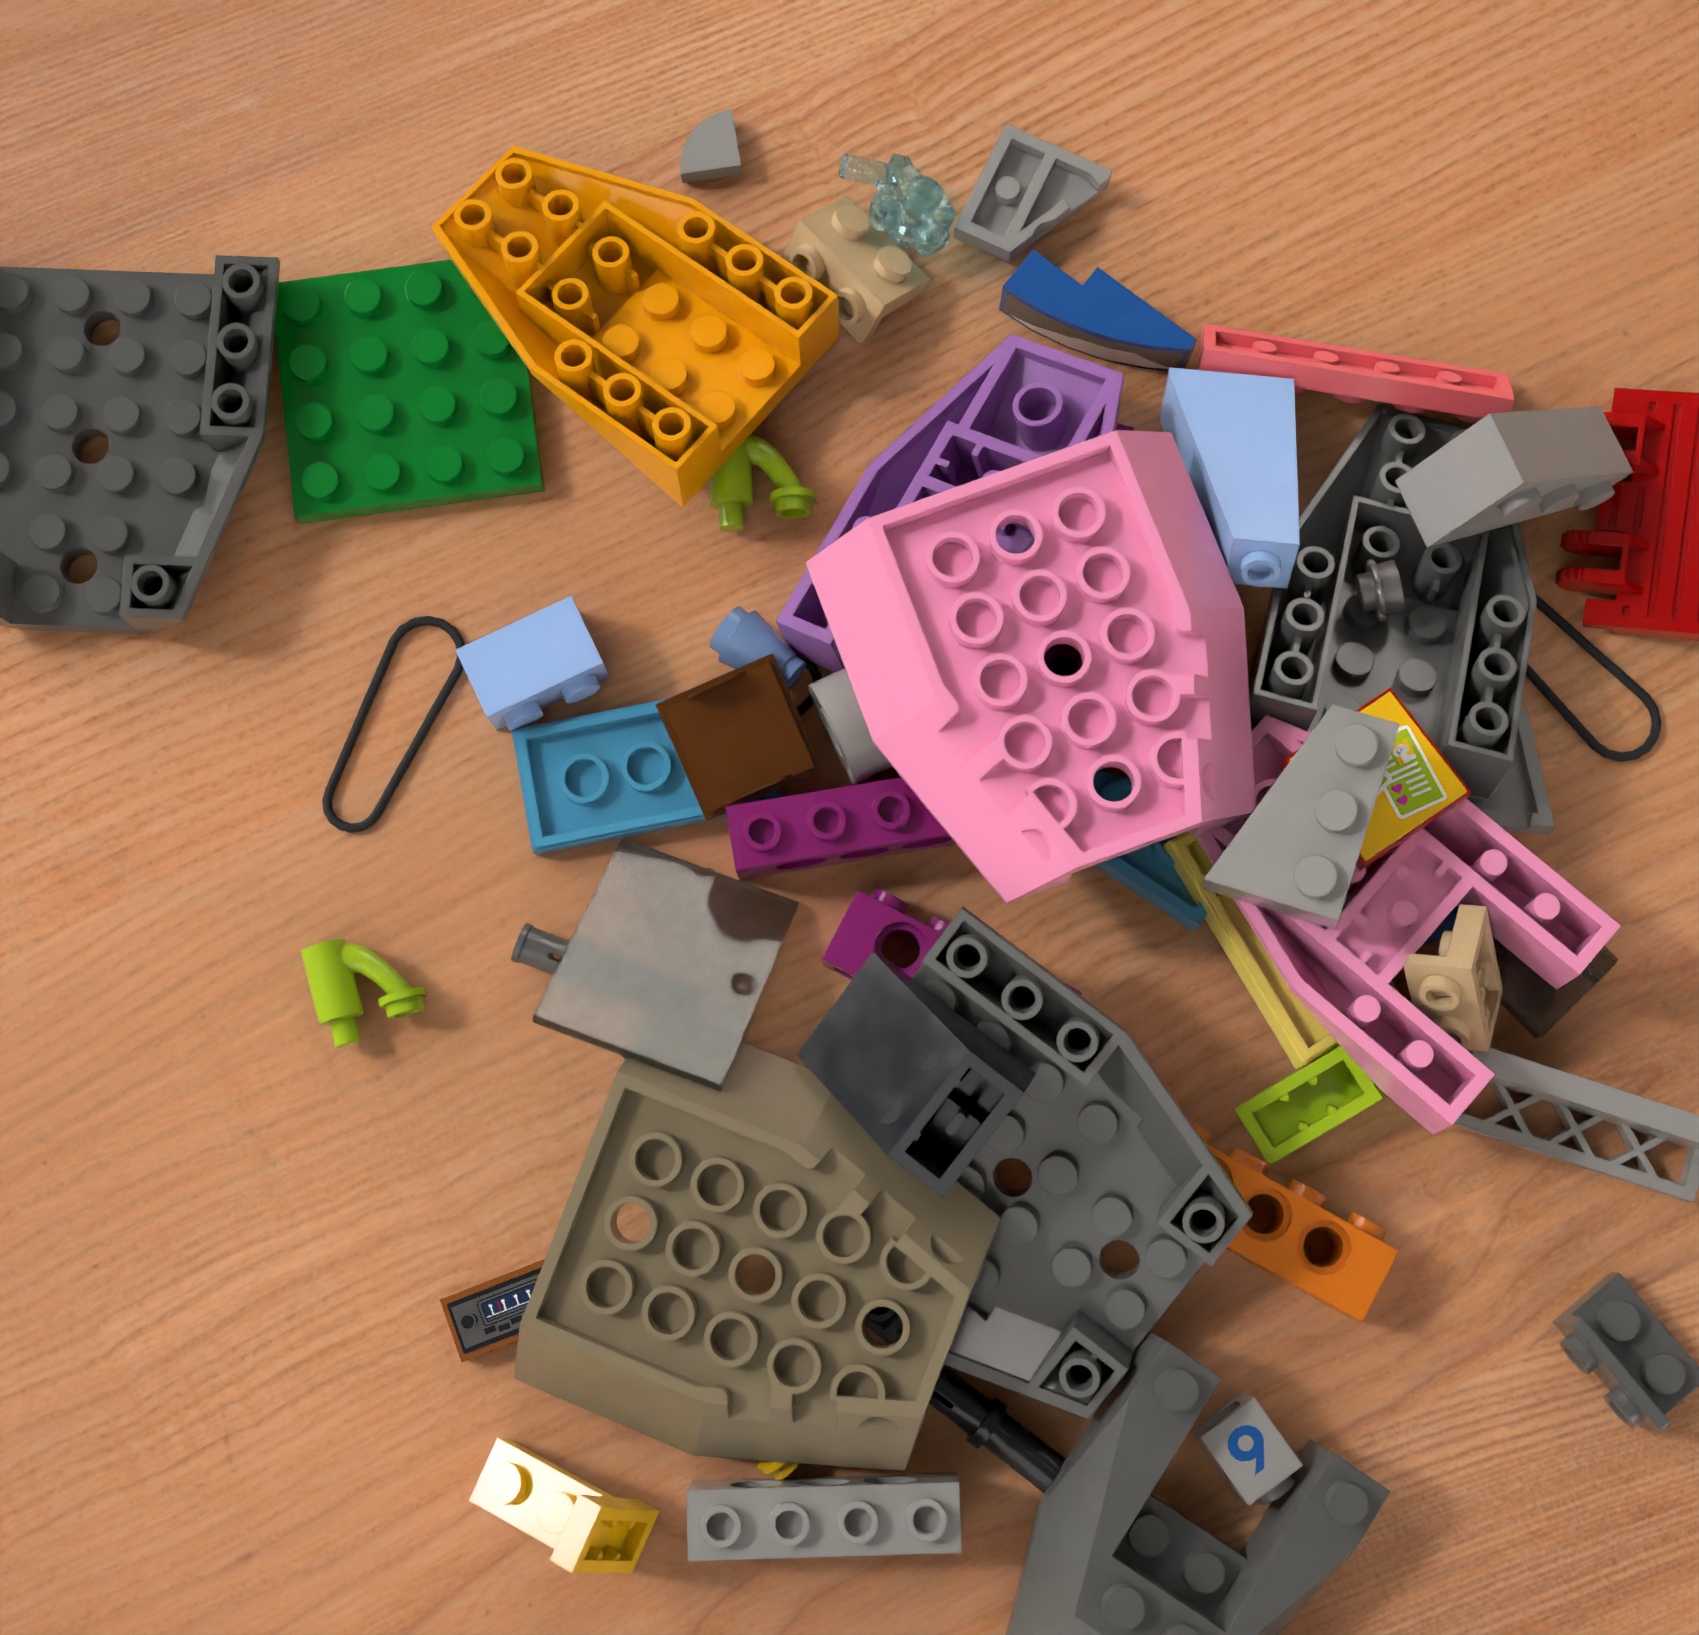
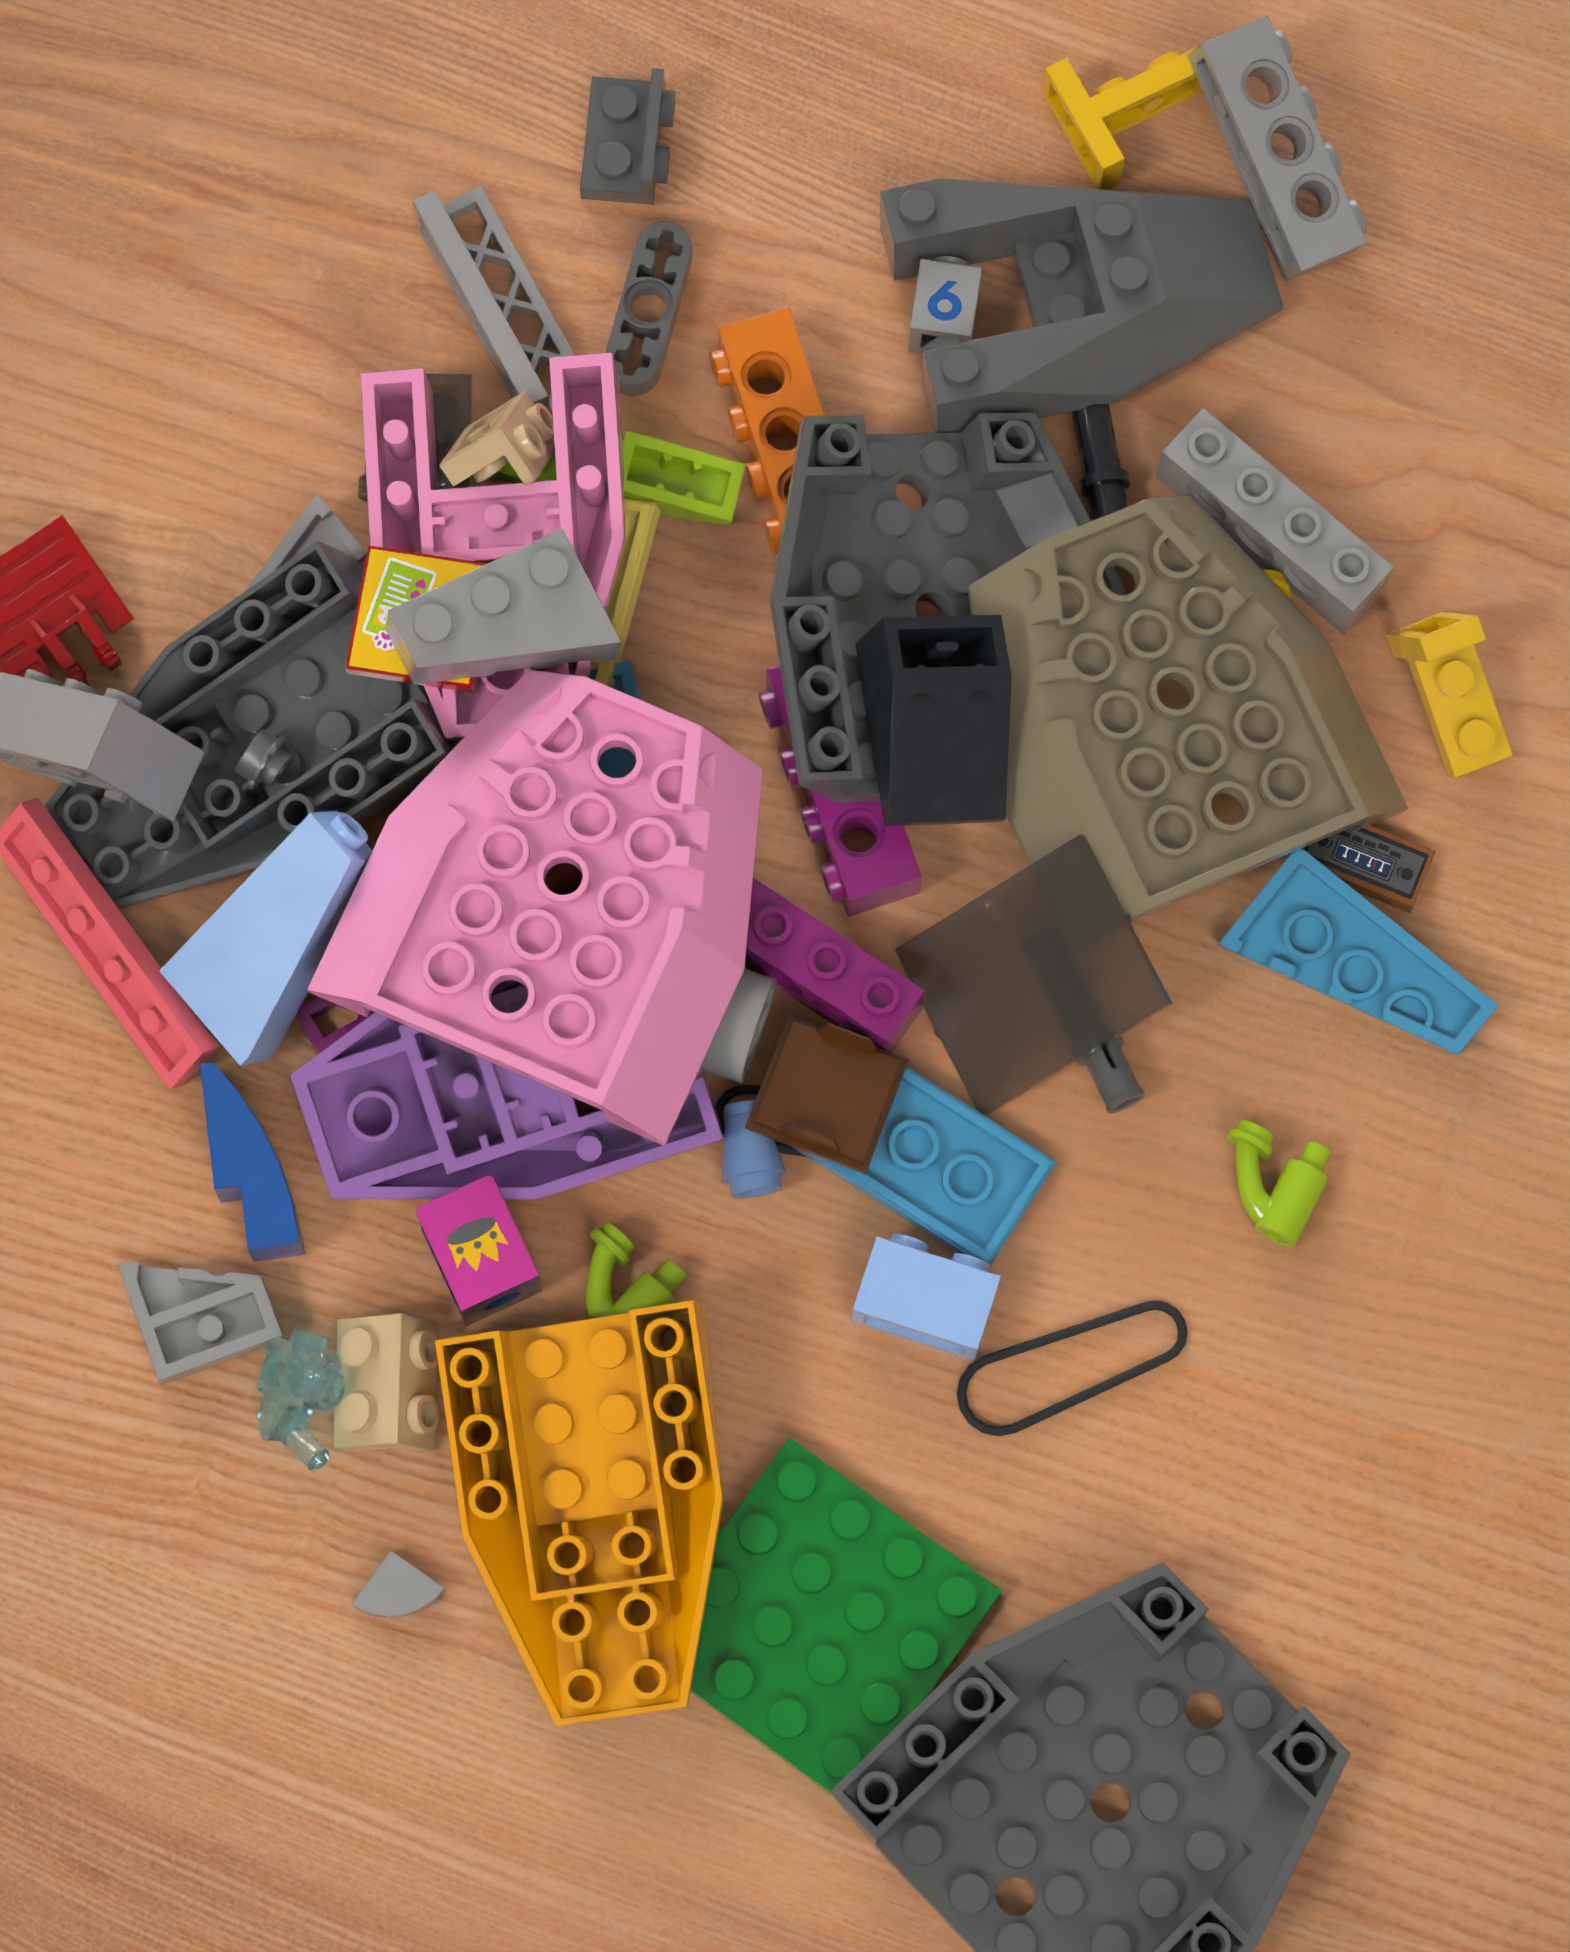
camera: 140 degrees left, 5 degrees down
black piece [1526,593,1662,762] -> none
none -> dark pink piece [416,1176,542,1326]
none -> dark grey beam [605,221,692,396]
none -> dark azure wing [1218,848,1499,1056]

